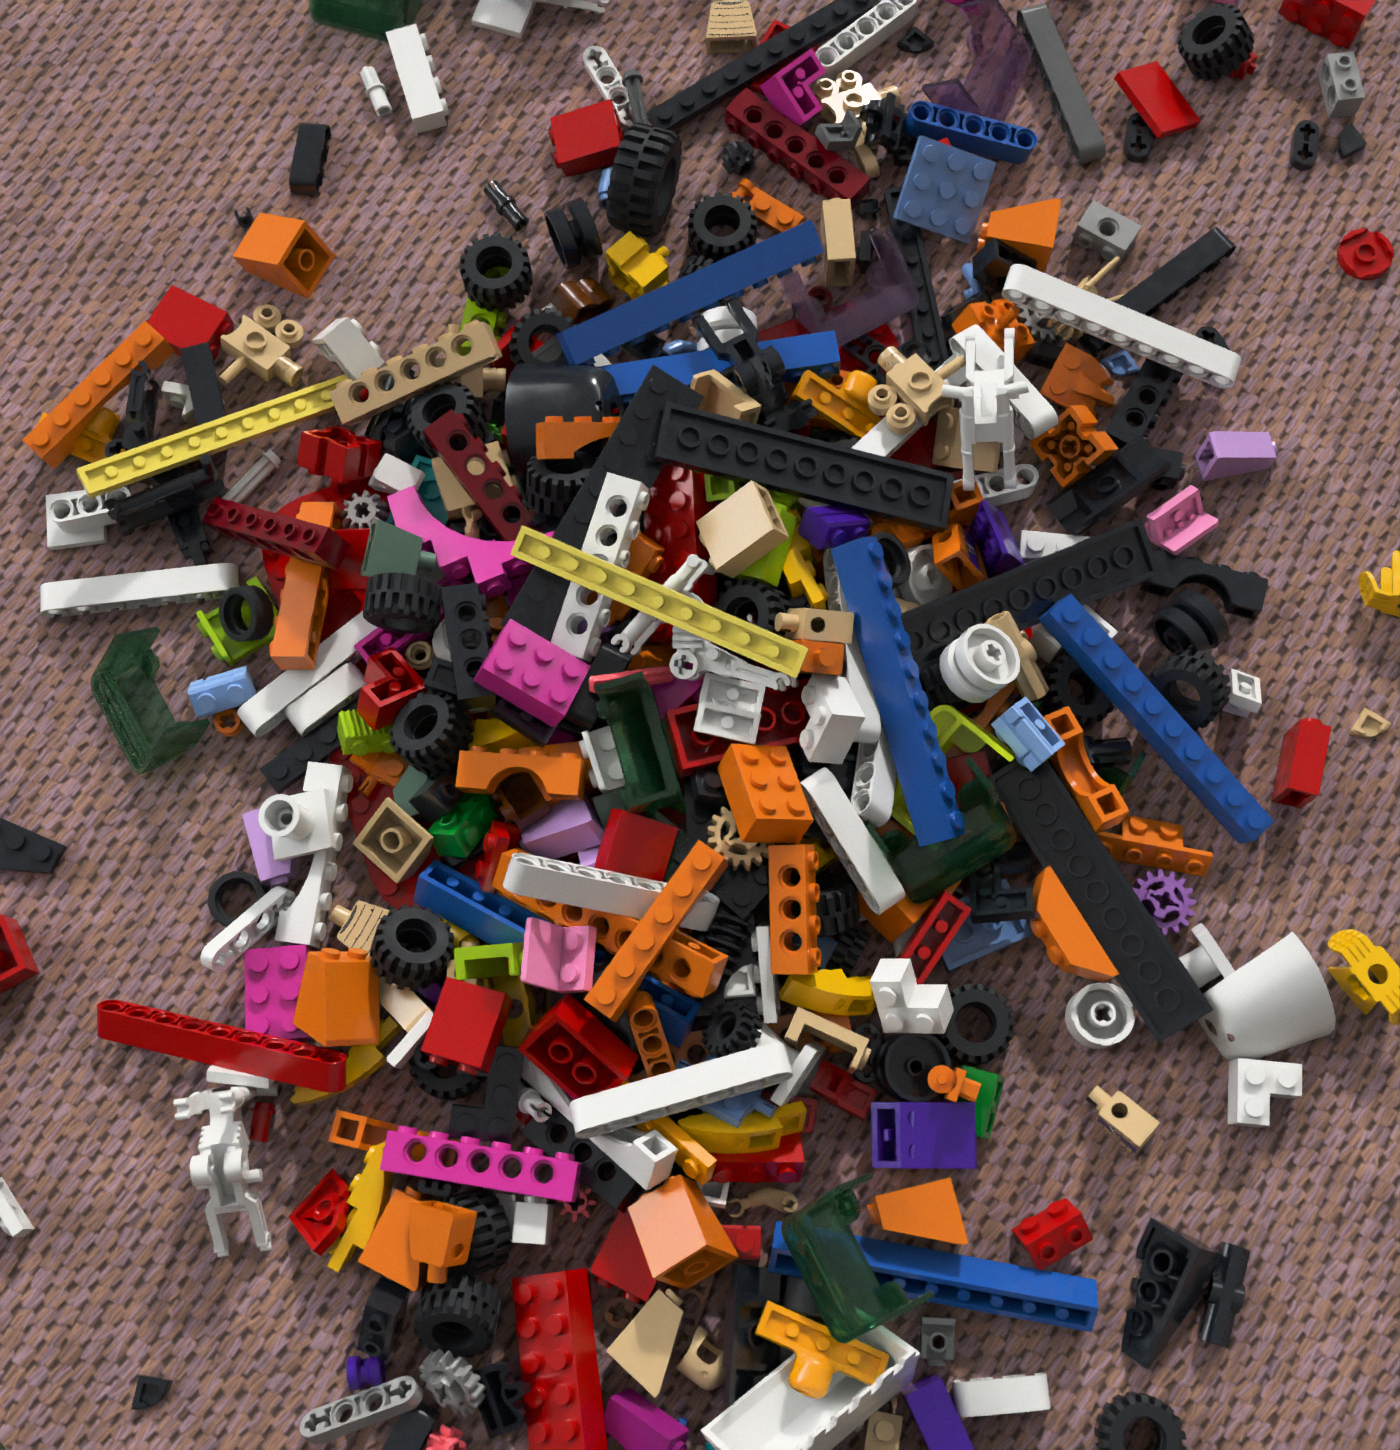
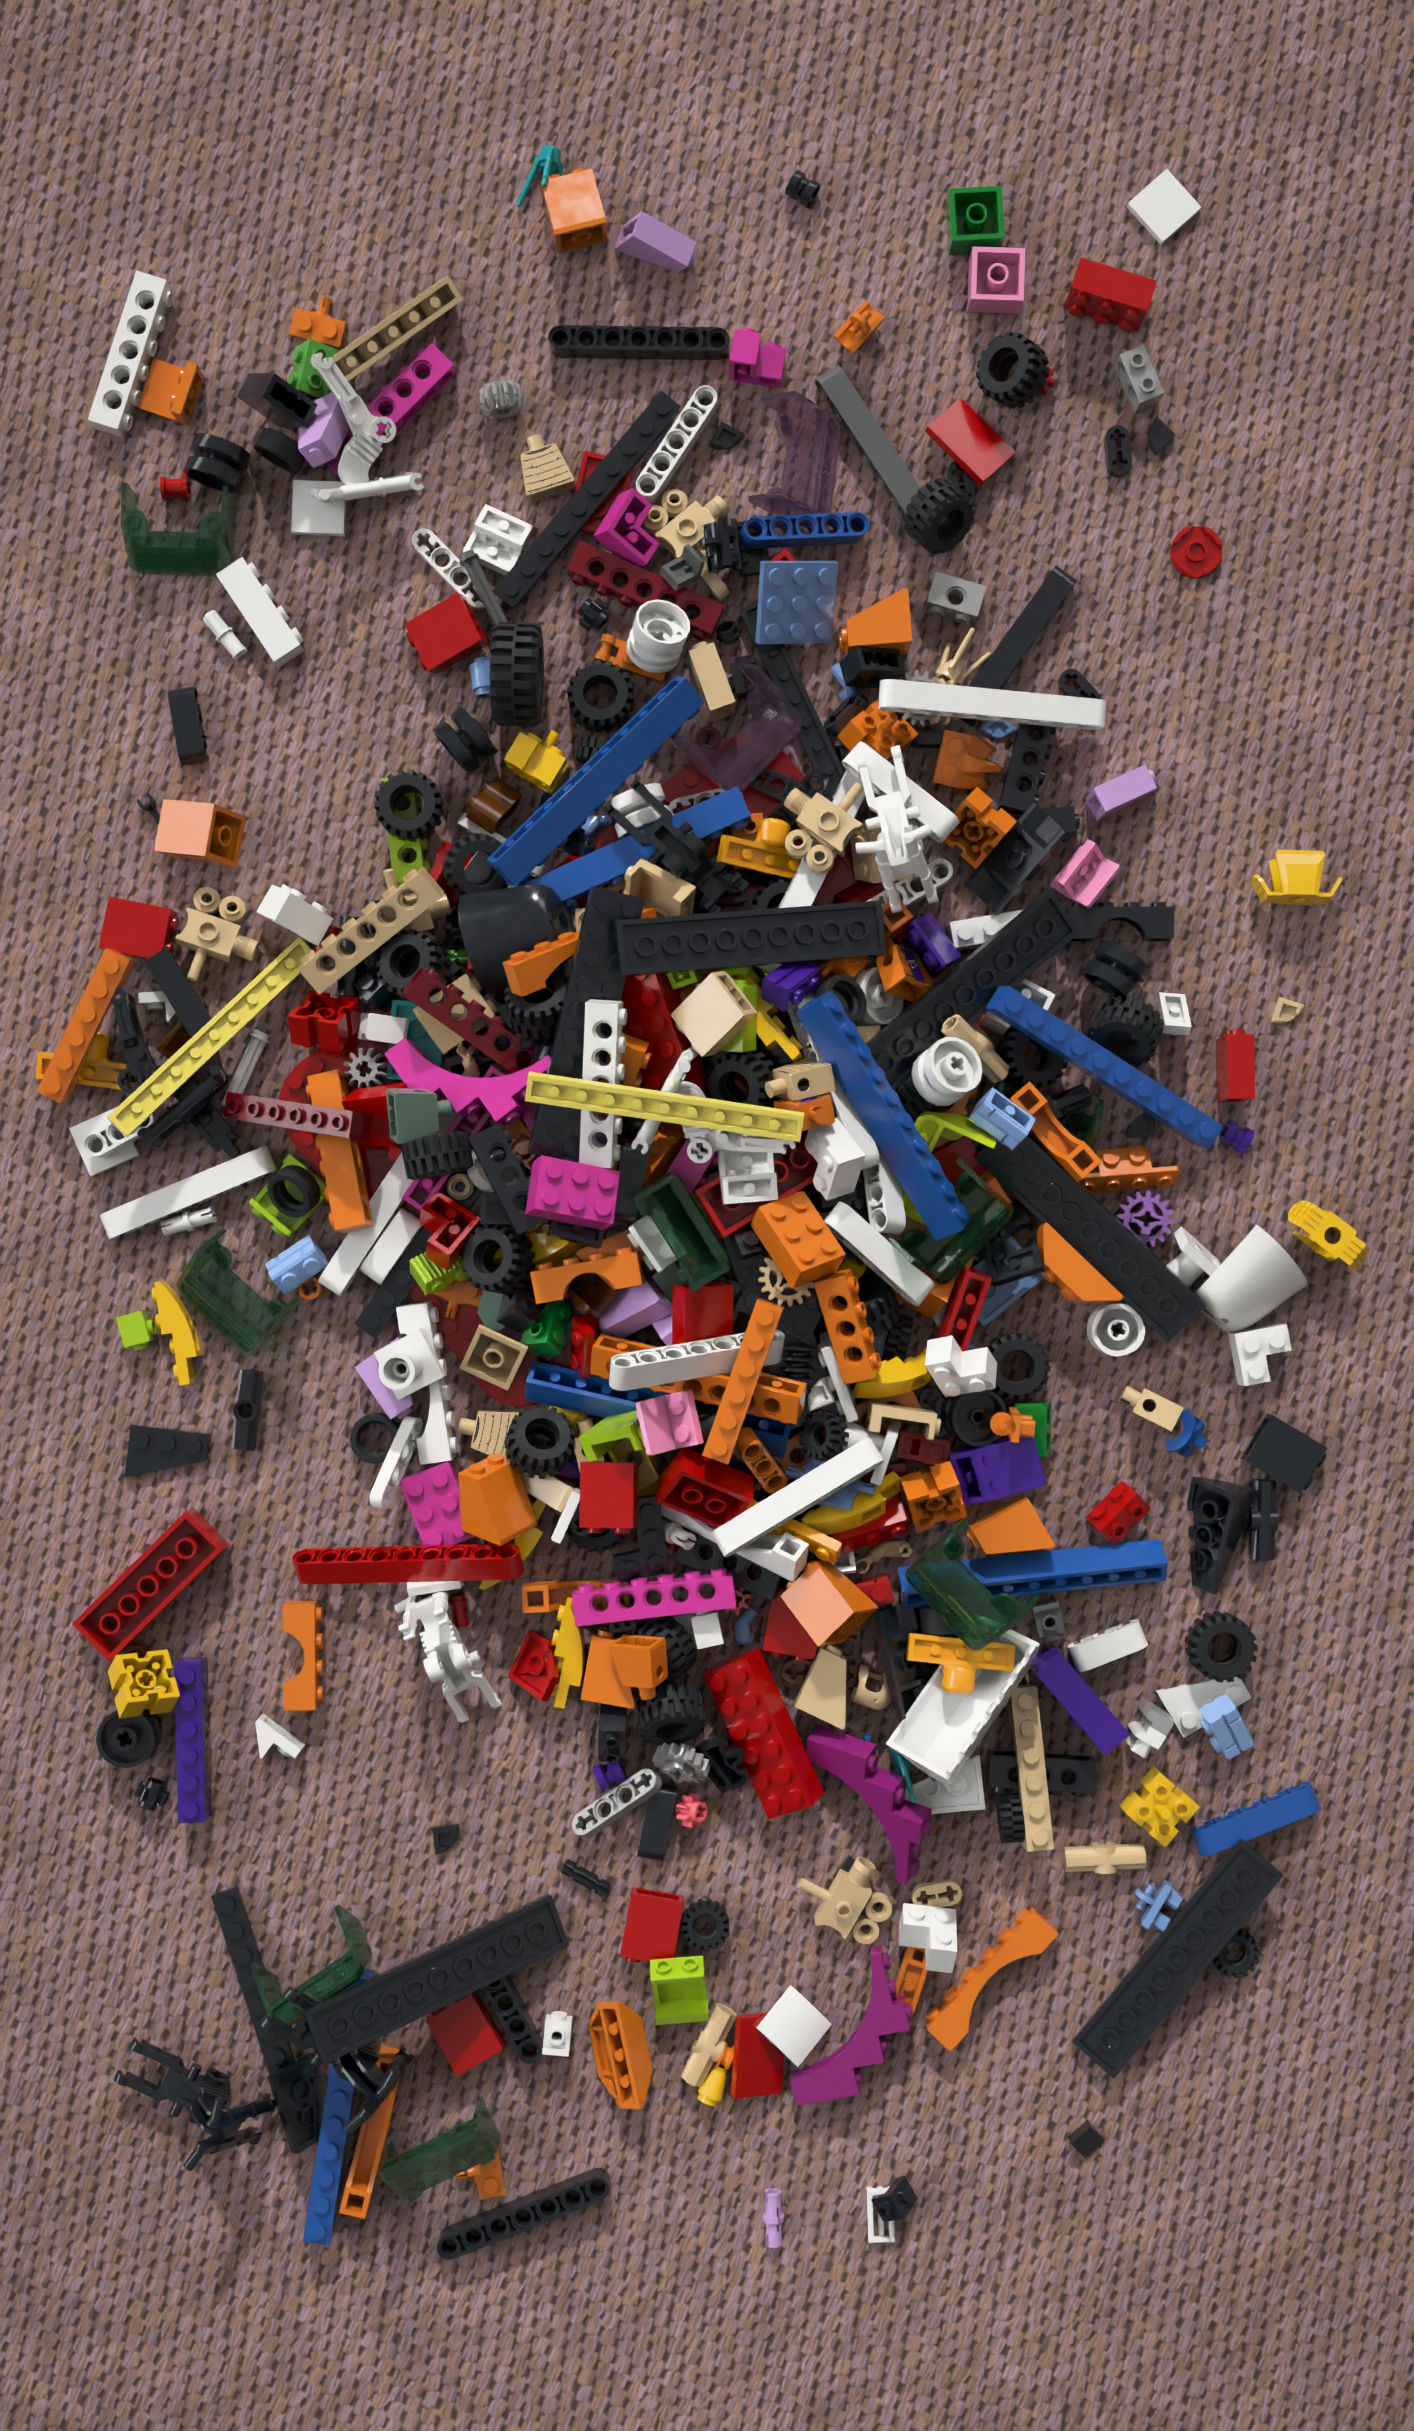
camera: 20 degrees left, 15 degrees up
black pin [484,180,529,231] -> none
coral axle [588,665,674,693] -> none
none -> lime brick [116,1310,157,1351]
none -> yellow slope [152,1281,202,1386]
none -> white pin [161,1206,217,1236]
none -> black piece [231,1369,264,1451]
none -> orange arch [283,1600,324,1711]
none -> white slope [463,504,533,576]
none -> white wheel [626,600,690,673]
none -> medium blue arm [734,1605,759,1646]
none -> orange brick [900,1461,967,1533]
none -> black tyre [903,478,976,555]
none -> black tile [1127,1113,1155,1137]
none -> blue piece [1165,1409,1210,1457]
none -> dark purple wheel [1218,1119,1255,1154]
none -> black brick [1240,1413,1327,1493]

